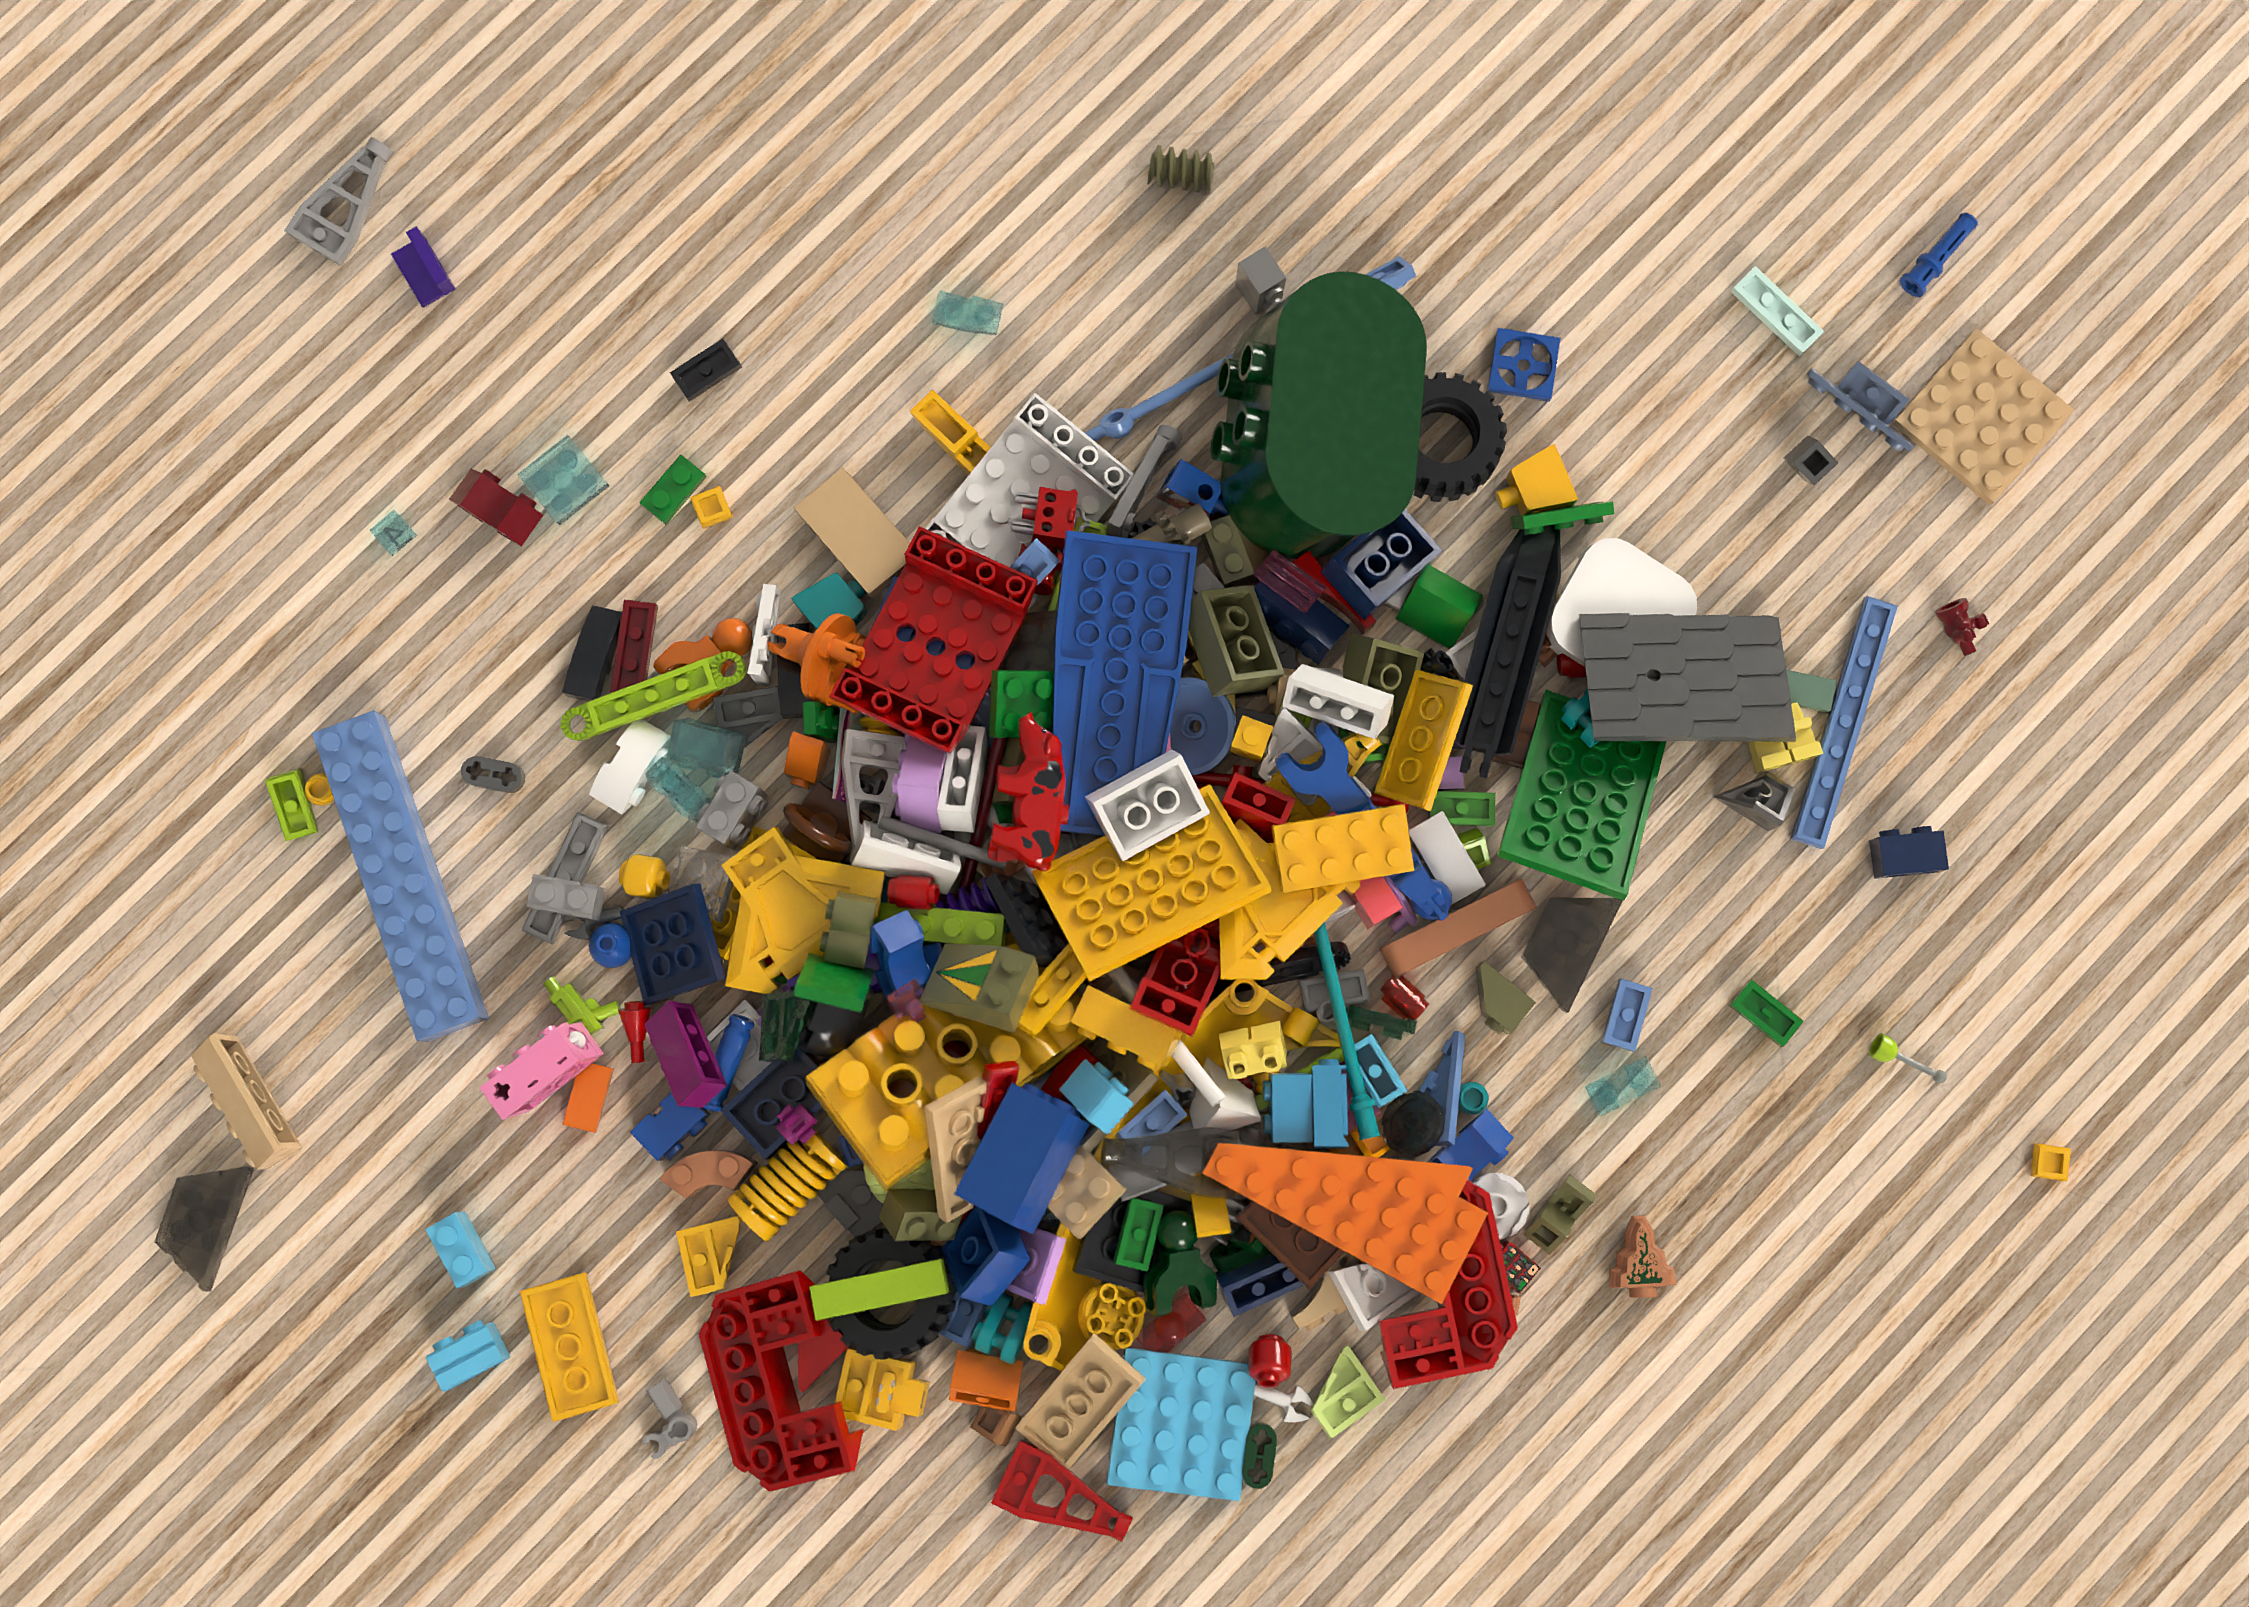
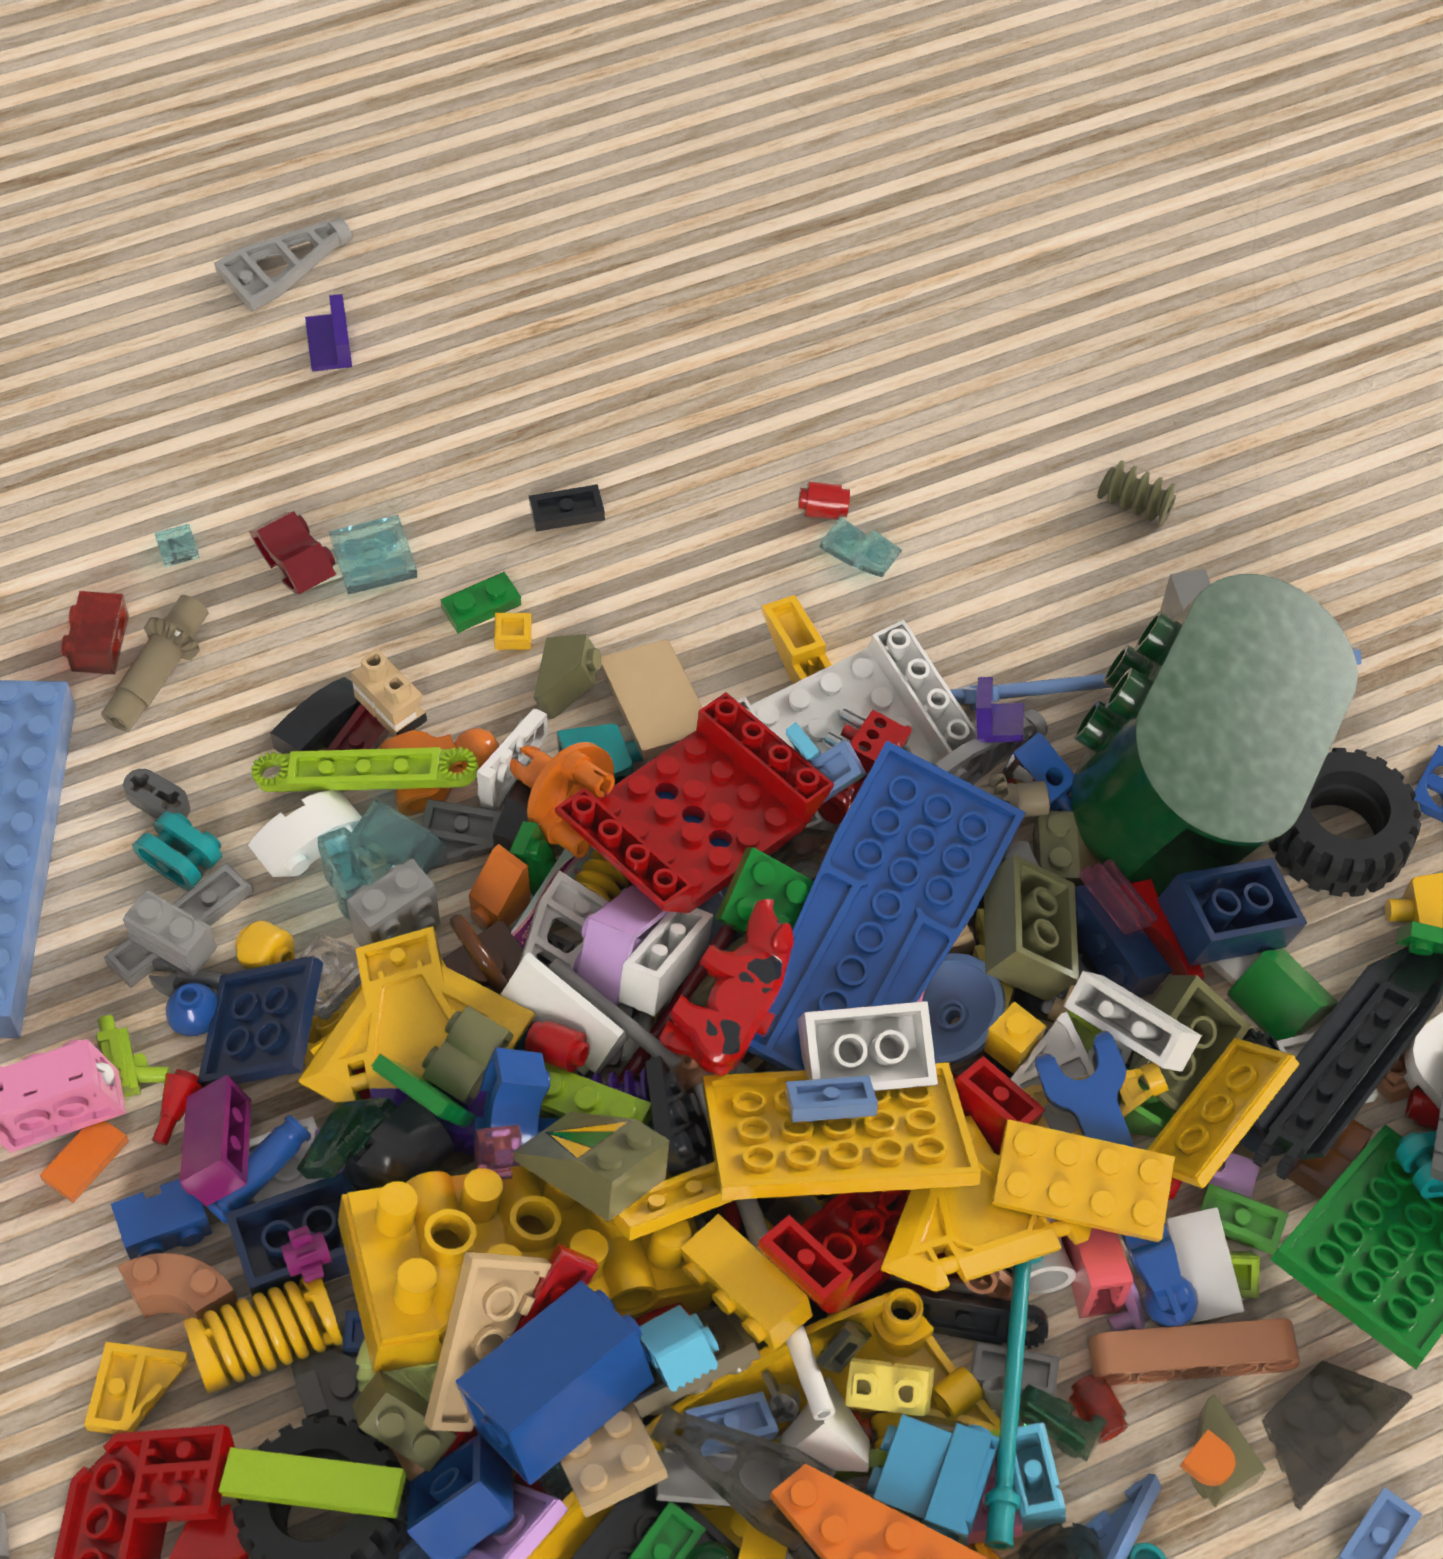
camera: 20 degrees right, 25 degrees down
none -> clear red brick [61,591,129,675]
none -> dark tan gear [101,595,209,732]
none -> teal brick [132,811,222,891]
none -> tan hips [351,650,427,737]
none -> olive slope [534,634,601,719]
none -> medium azure tile [785,722,822,763]
none -> medium blue plate [786,1076,878,1122]
none -> red brick [798,481,850,520]
none -> pearl dark grey slope [816,1321,872,1373]
none -> dark purple panel [976,677,1024,743]
none -> orange tile [1180,1429,1235,1486]

